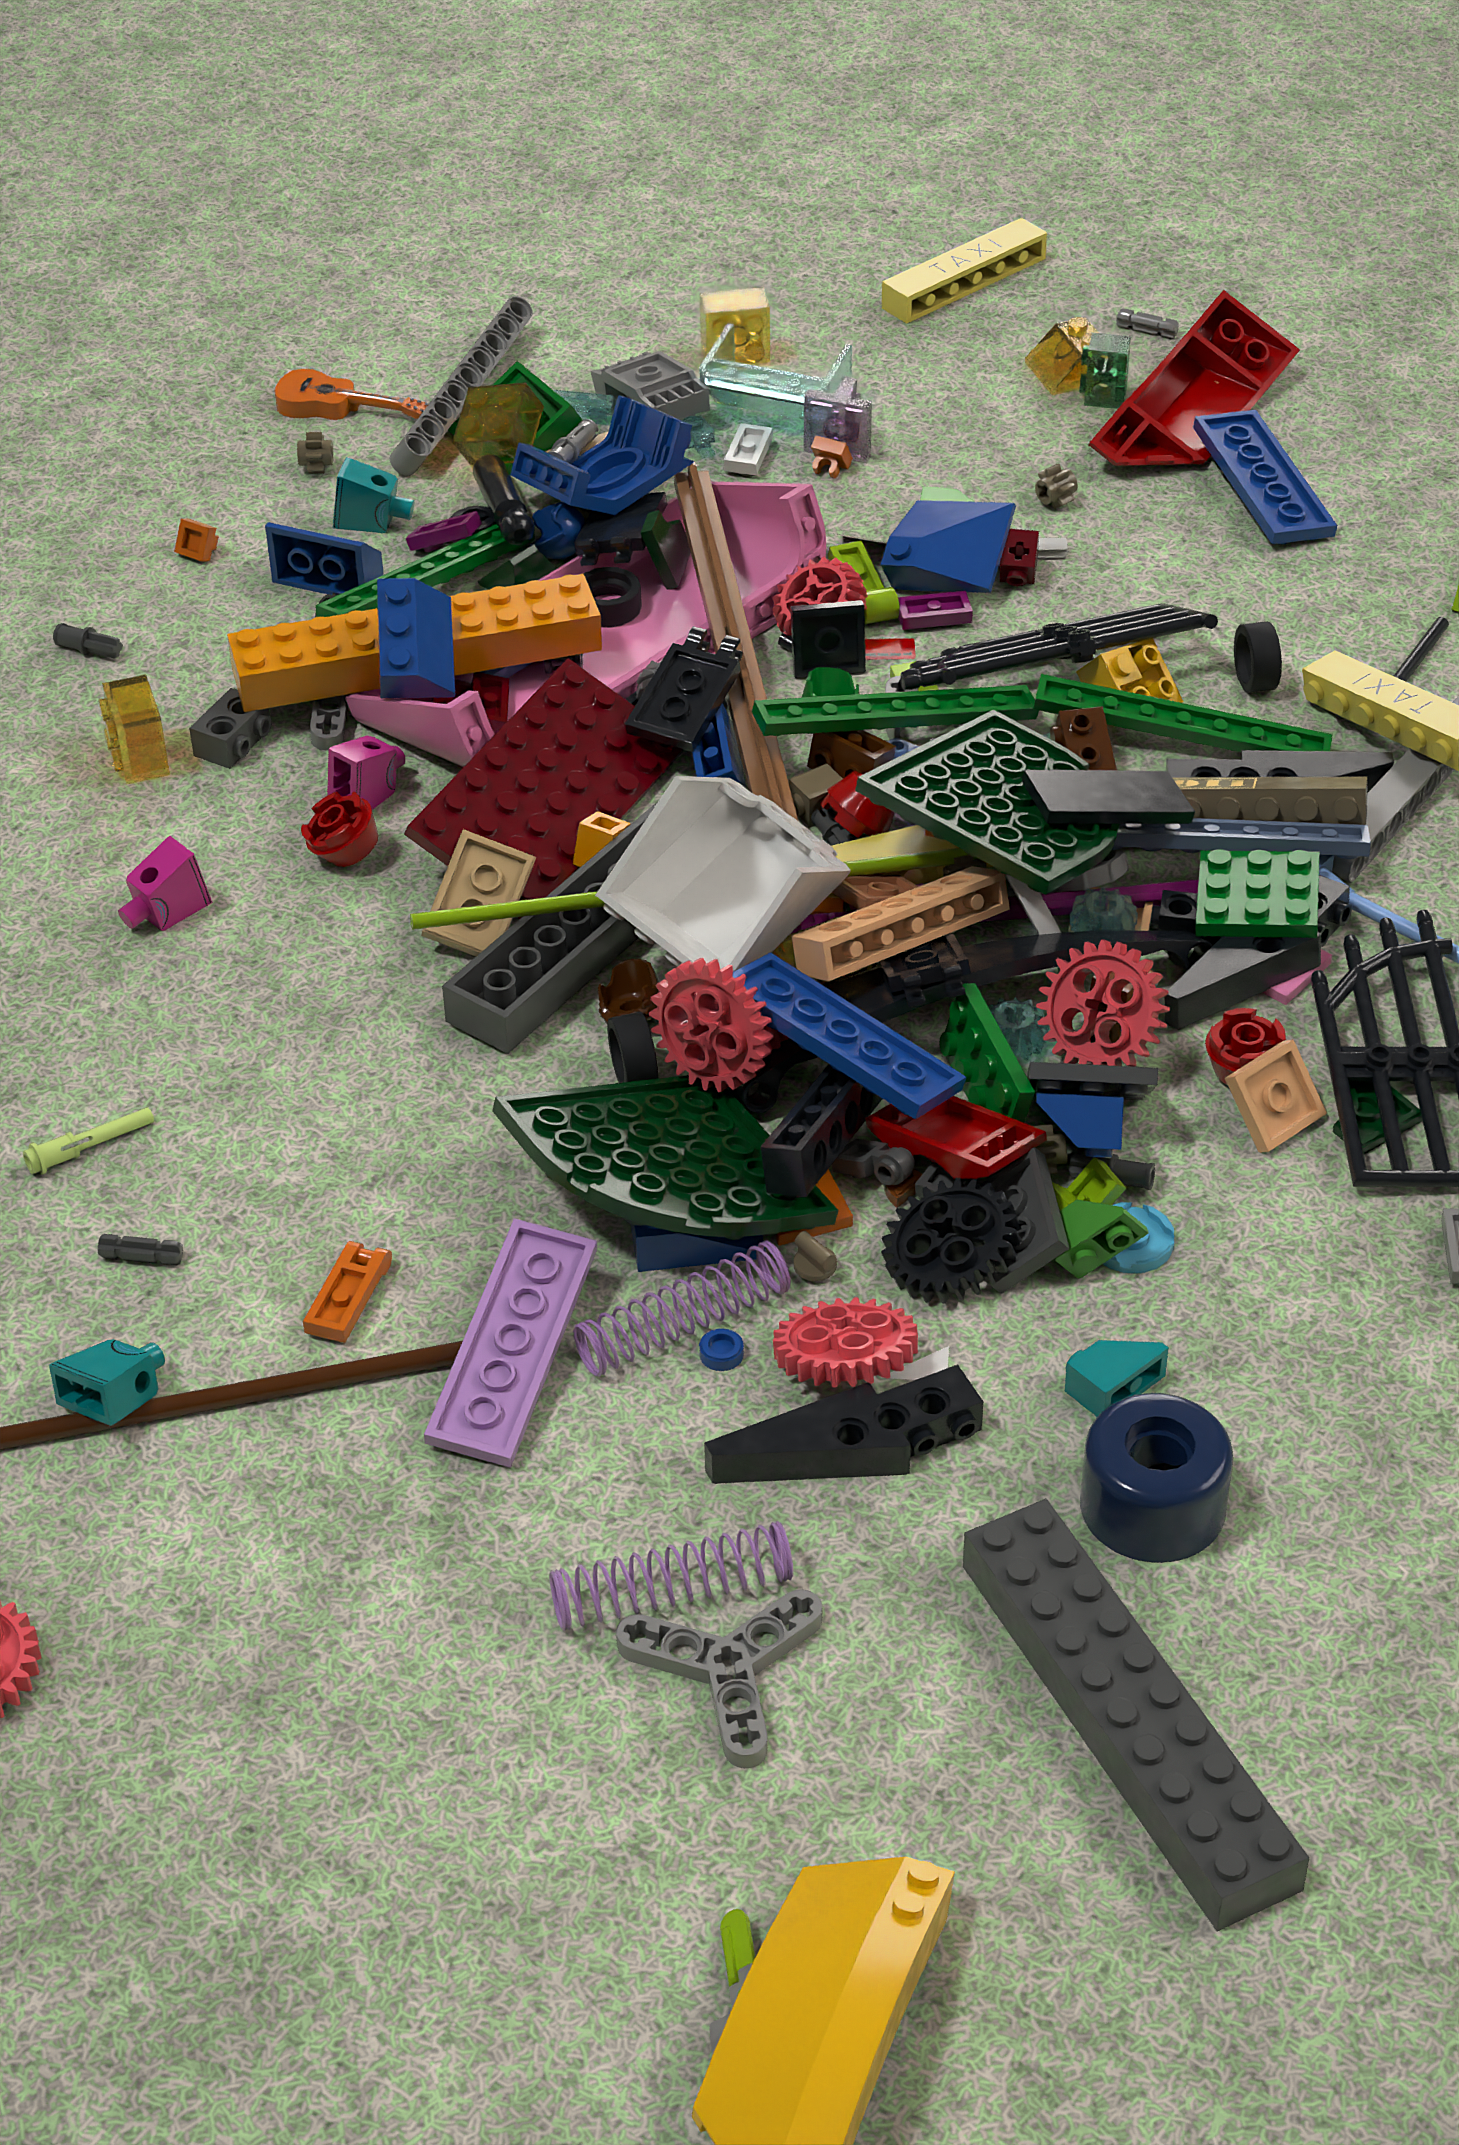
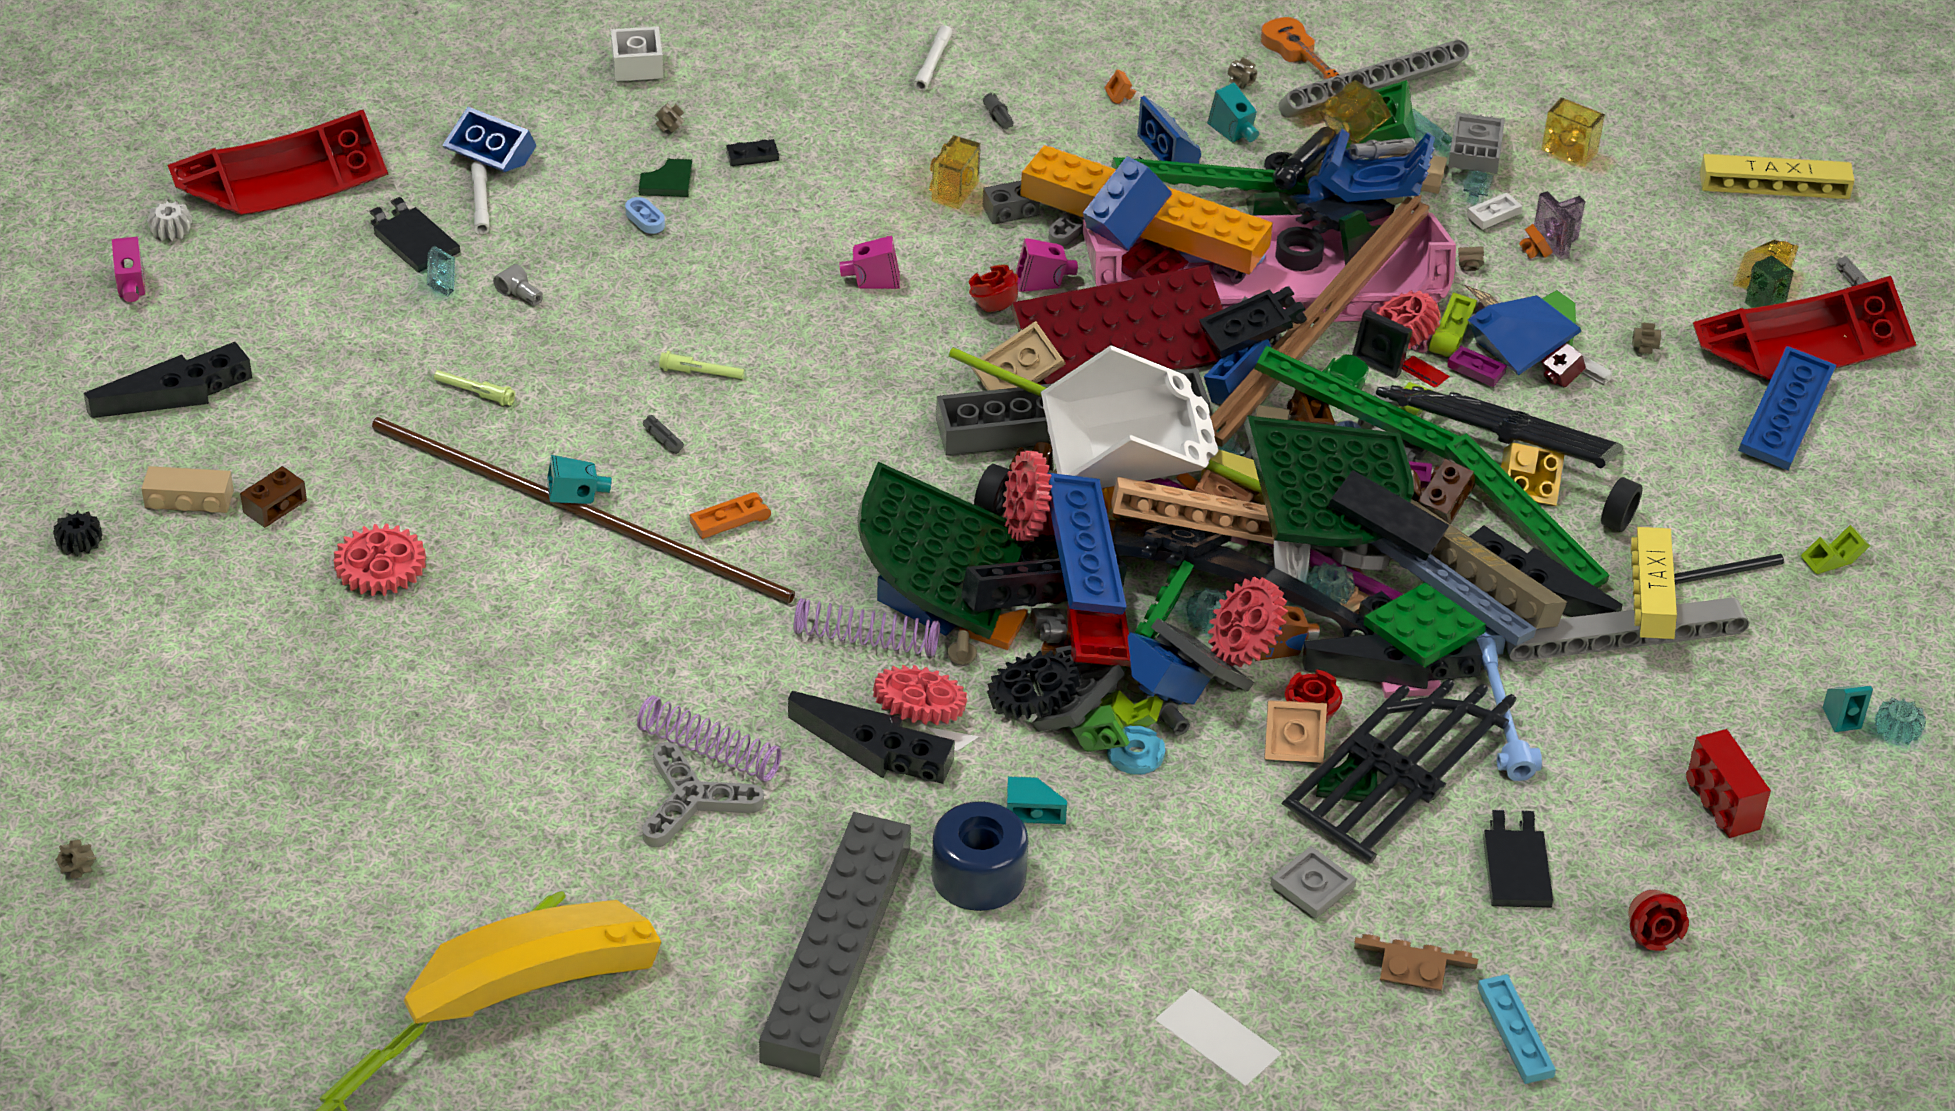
camera: 40 degrees right, 0 degrees up
magenta plate [405,511,482,552] -> none
lavender plate [424,1218,597,1468] -> none
clear light blue windscreen [699,323,852,423] -> none
blue tile [699,1329,744,1371] -> none

